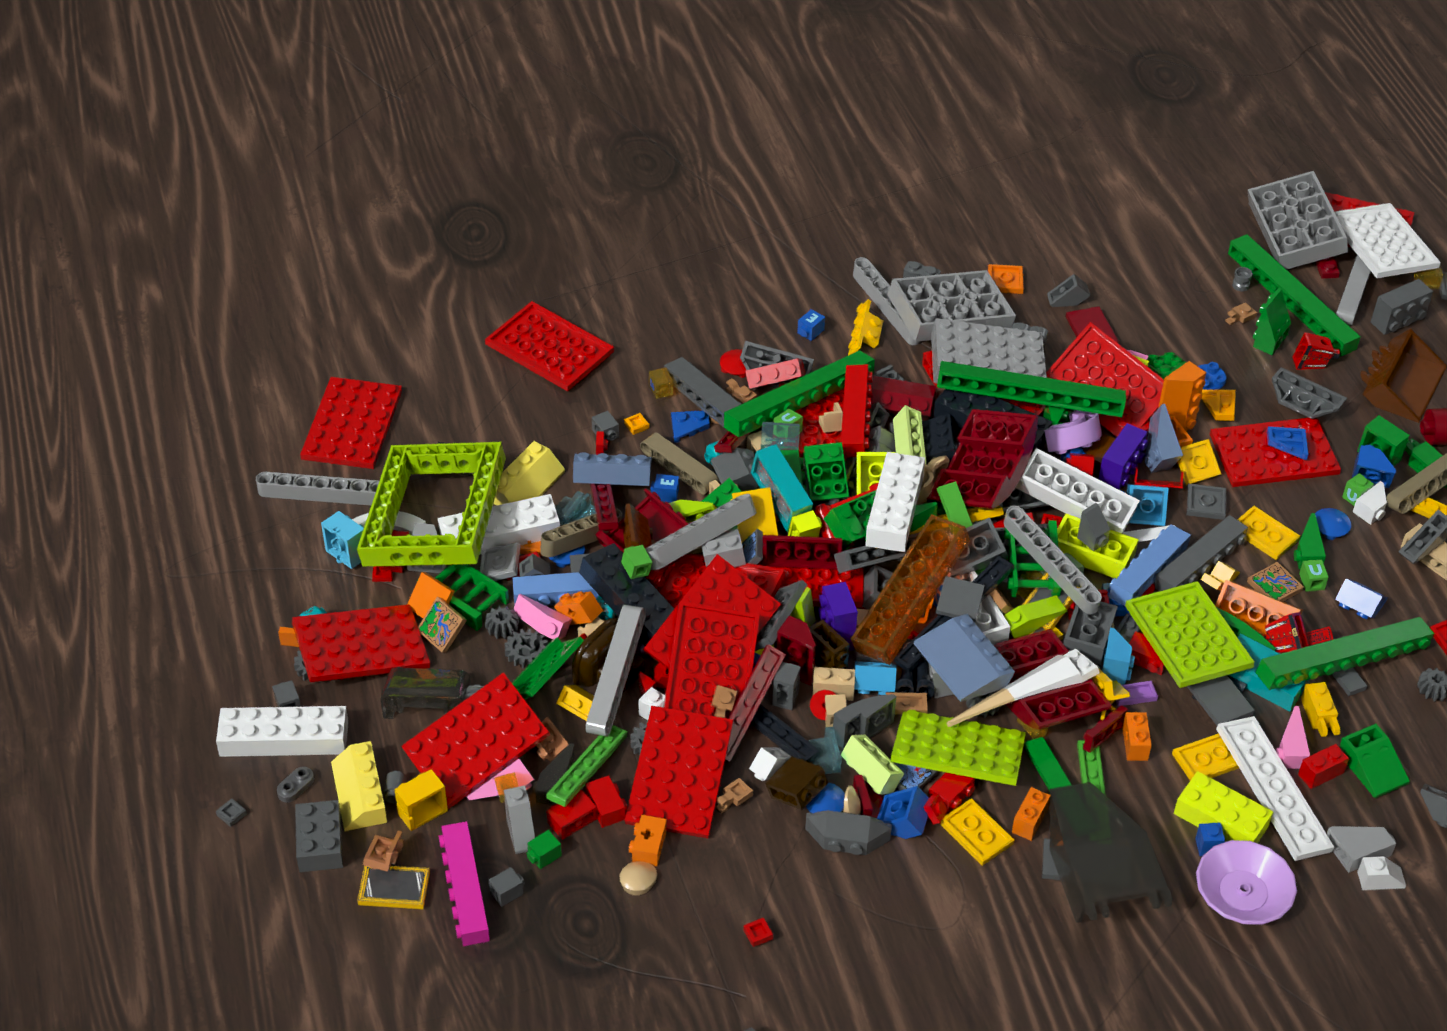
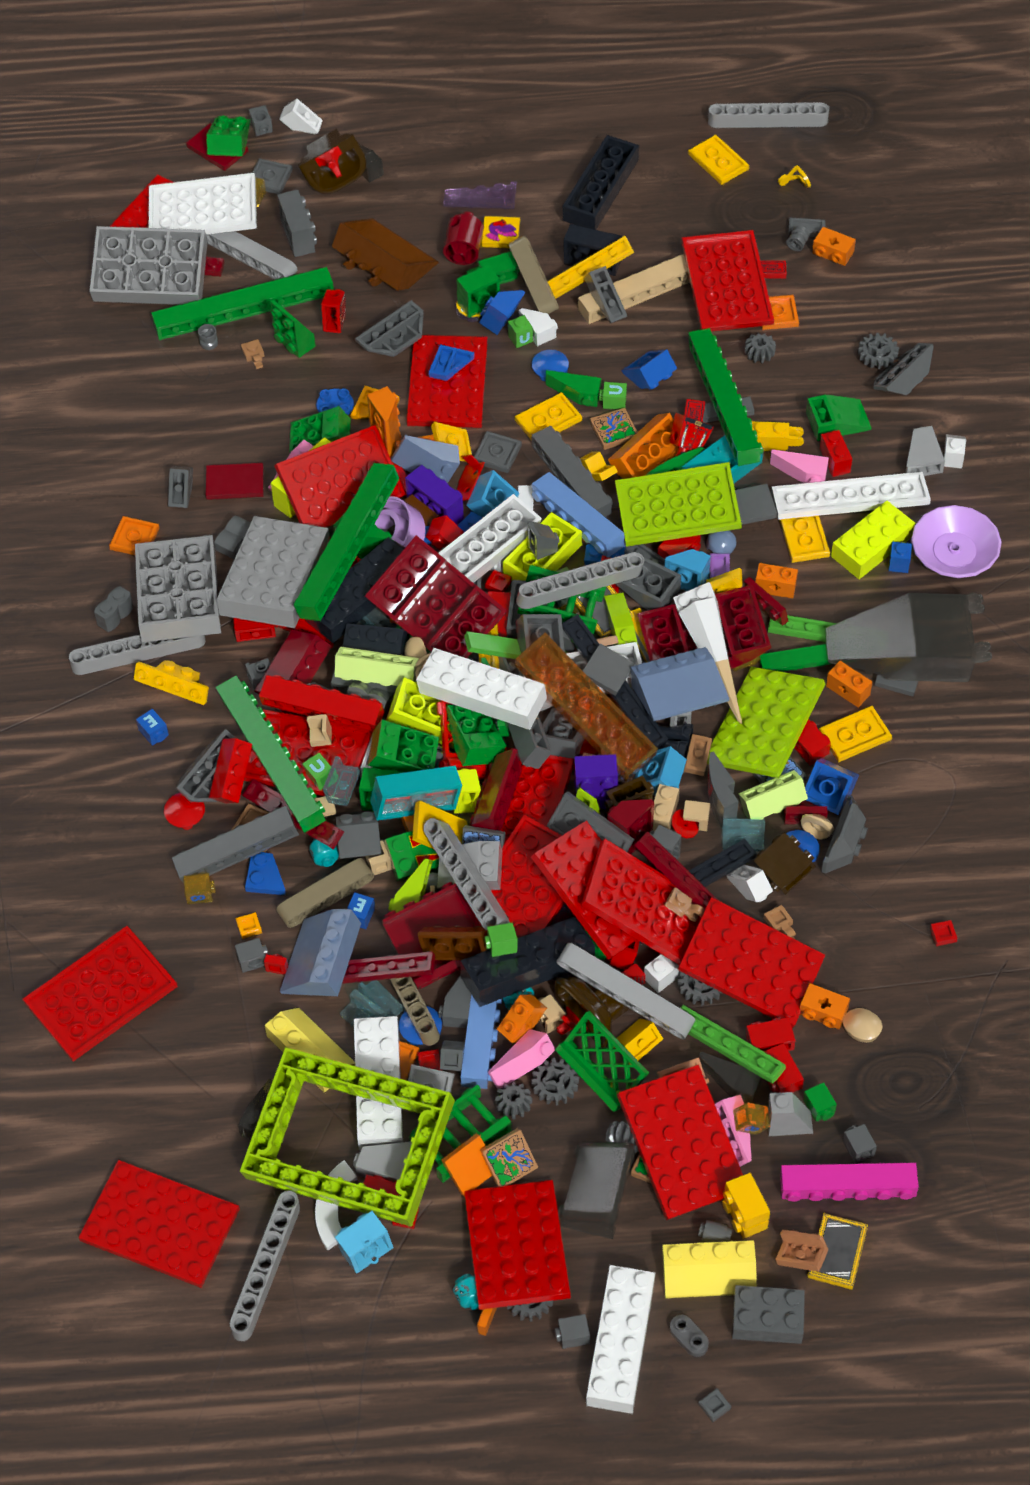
camera: 75 degrees left, 10 degrees up
medium nougat plate [726,378,757,404] -> none
red plate [923,794,948,824] -> none
none -> sand blue hair [706,530,737,554]

